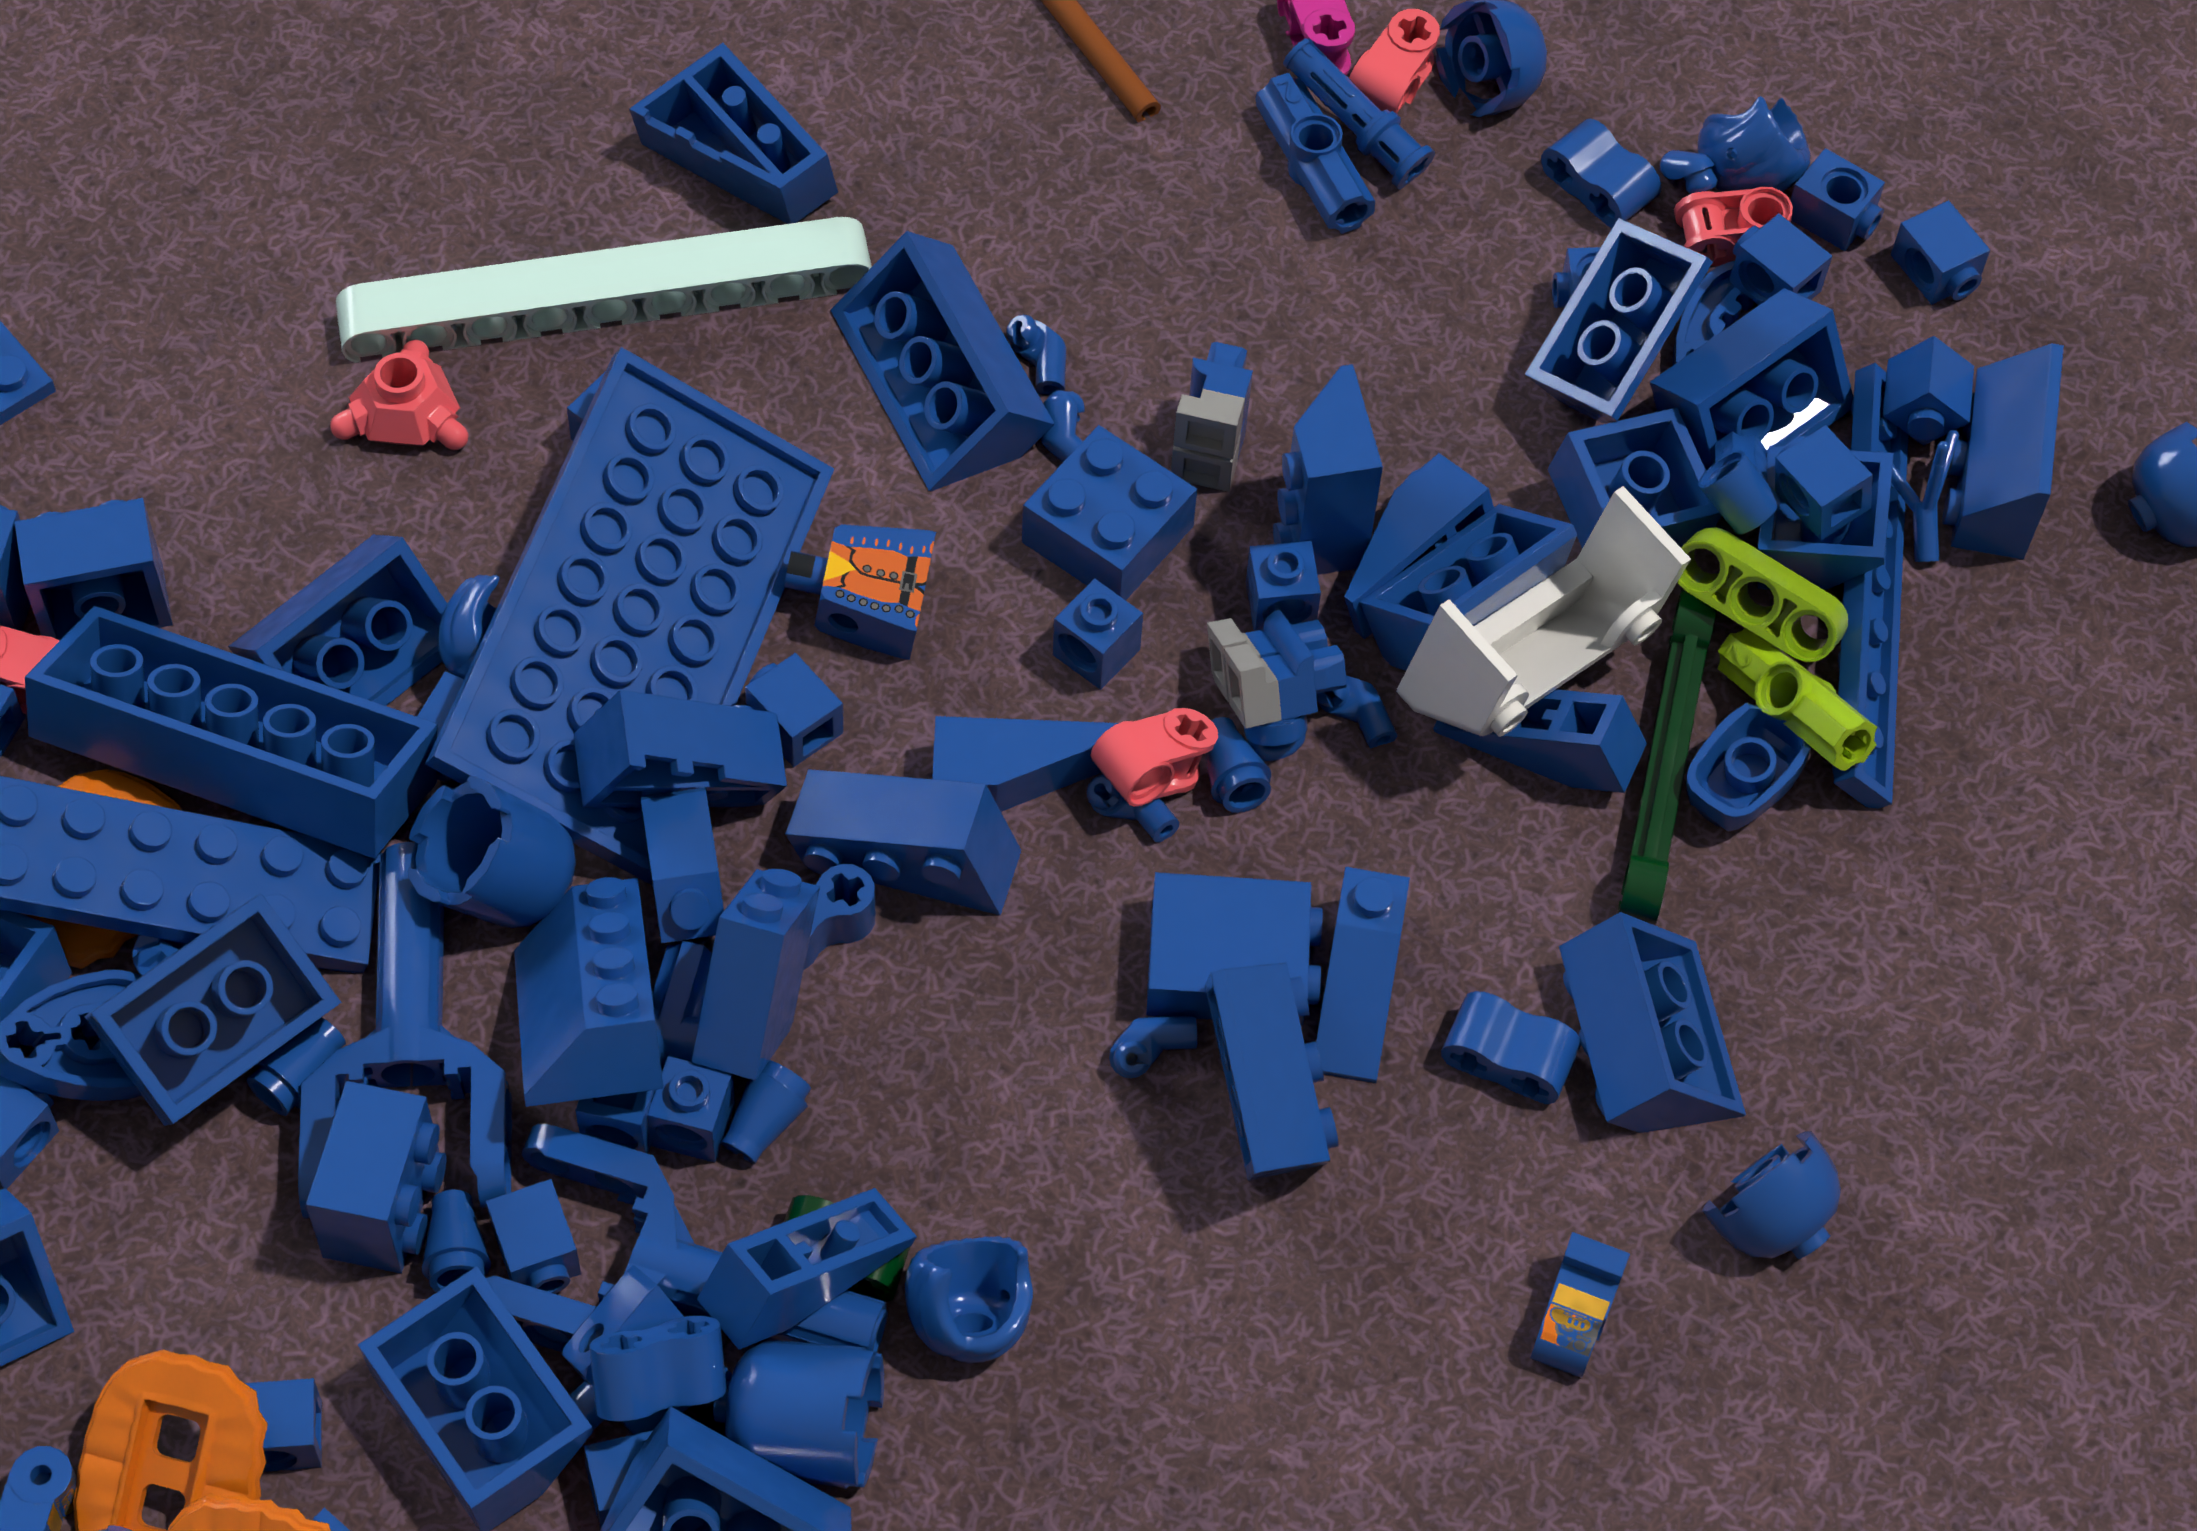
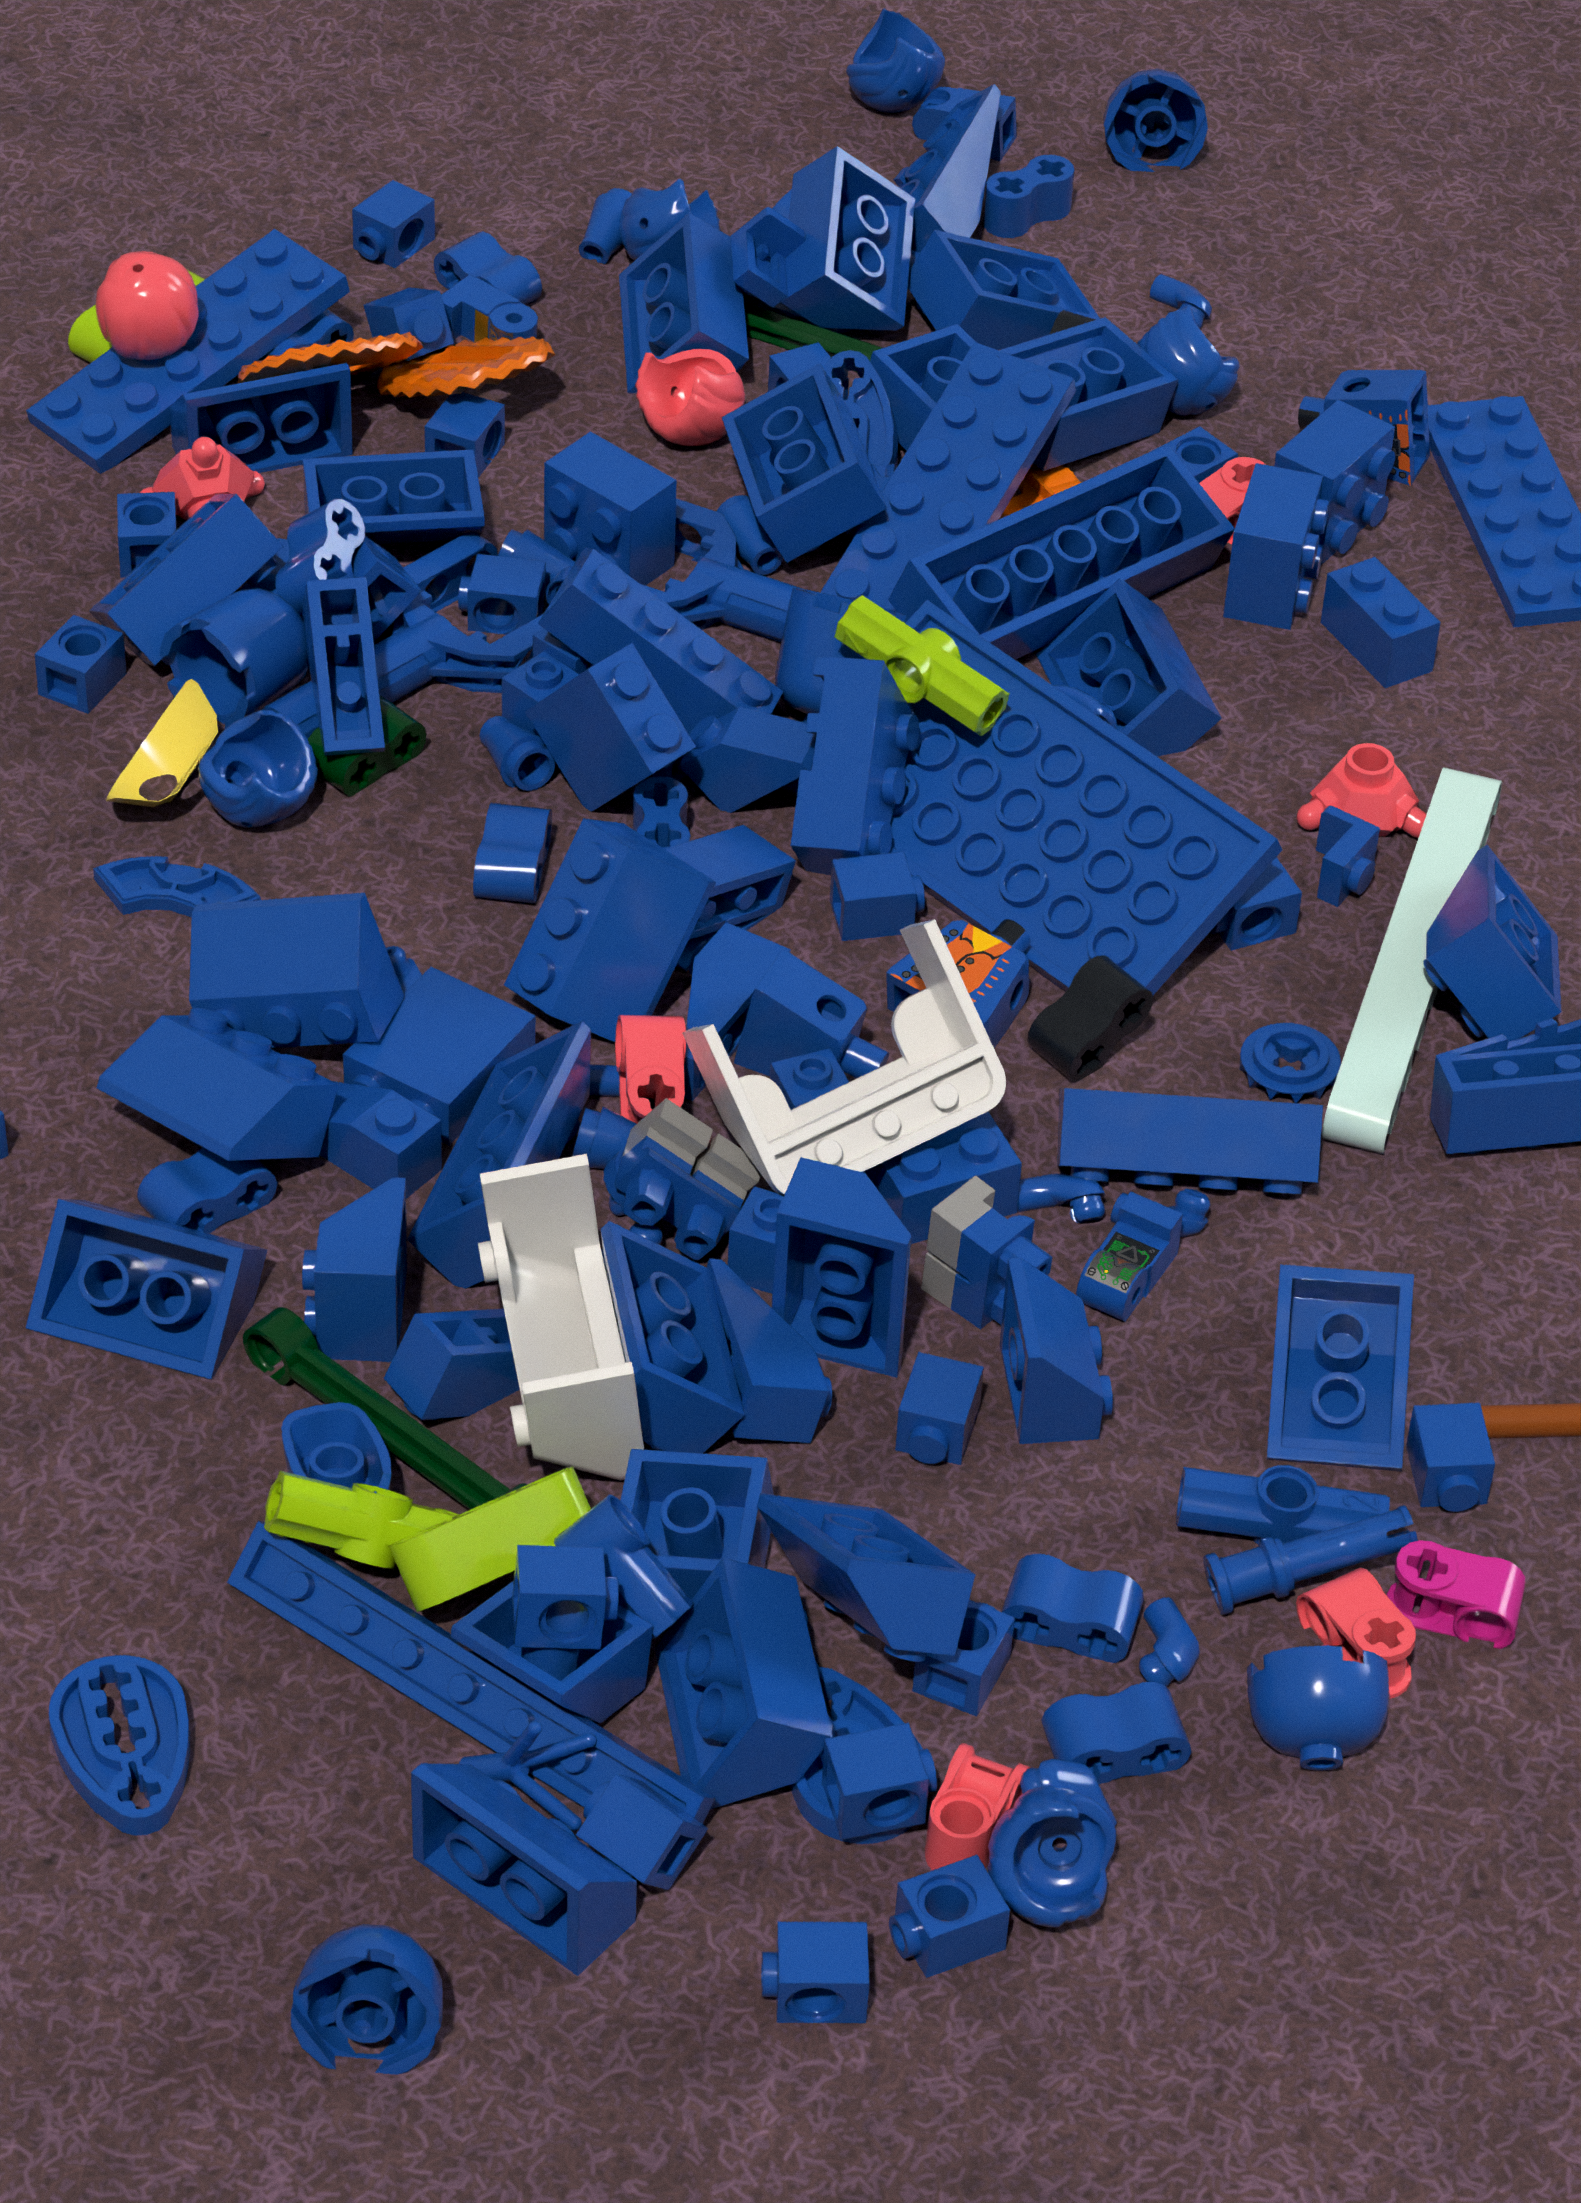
camera: 120 degrees right, 15 degrees down
none -> blue piece [49,1655,190,1836]
none -> blue tile [93,856,261,917]
none -> blue slope [97,1008,339,1161]
none -> light yellow piece [106,679,218,807]
none -> blue slope [302,1177,408,1362]
none -> blue slope [407,1021,591,1288]
none -> blue axle [473,803,552,904]
none -> blue slope [504,818,716,1042]
none -> coral piece [635,349,745,446]
none -> white windscreen [682,919,1006,1196]
none -> blue torso [734,949,889,1079]
none -> lime piece [834,595,1010,736]
none -> blue brick [895,1352,984,1465]
none -> blue slope [999,1258,1113,1444]
none -> blue axle [1001,1554,1144,1663]
none -> black axle [1027,955,1153,1083]
none -> blue leg [1076,1191,1183,1322]
none -> blue arm [1138,1597,1200,1687]
none -> blue gear [1239,1023,1341,1103]
none -> blue slope [1267,1264,1414,1472]
none -> blue bracket [1316,805,1380,907]
none -> blue brick [1321,557,1441,688]
none -> blue brick [1406,1403,1495,1512]
none -> blue slope [1423,845,1561,1042]

